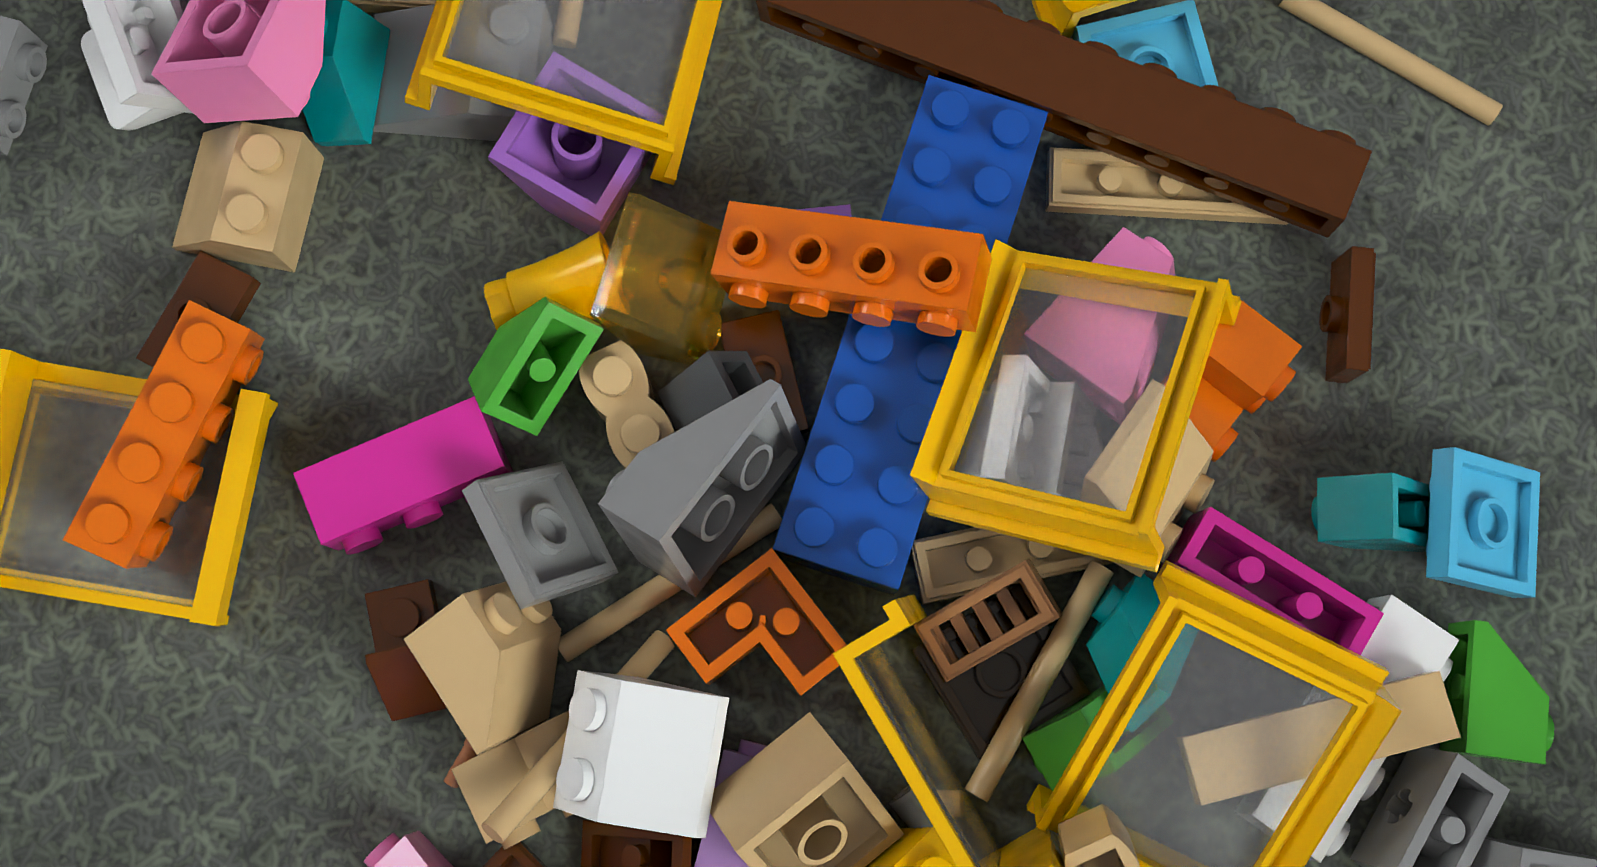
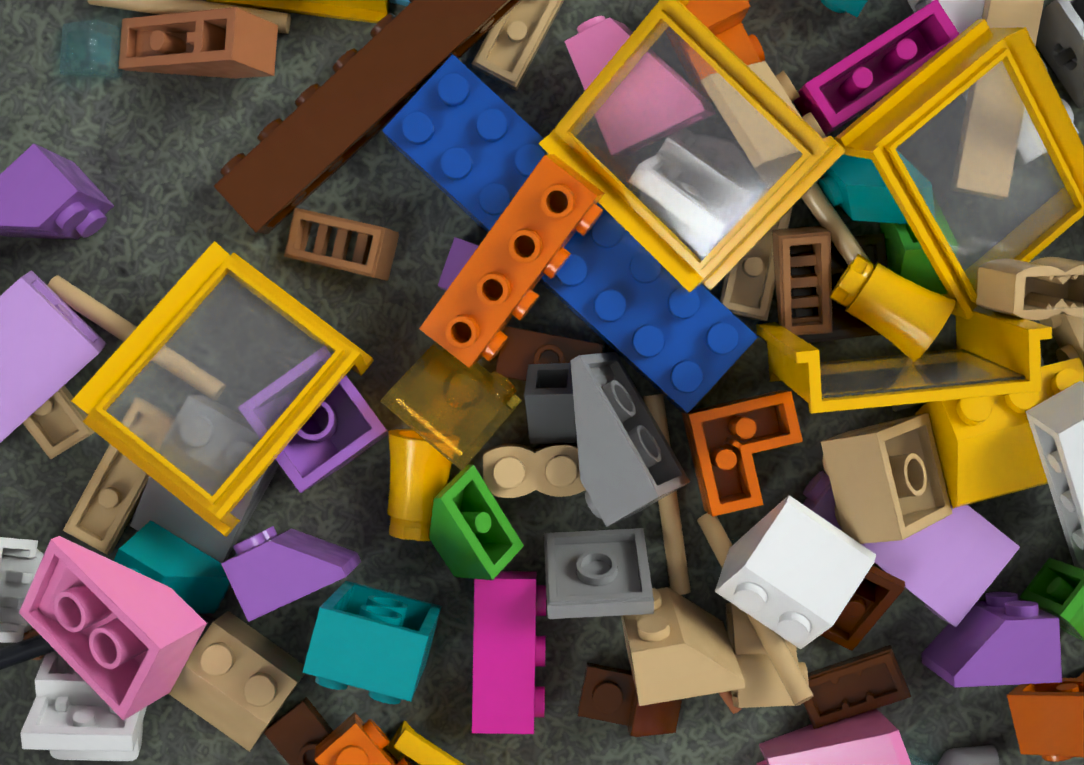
camera: 60 degrees left, 10 degrees up
none -> medium lavender slope [221,526,362,622]
none -> medium nougat slope [284,208,399,281]
none -> teal brick [302,581,442,704]
none -> yellow plant [829,254,956,362]

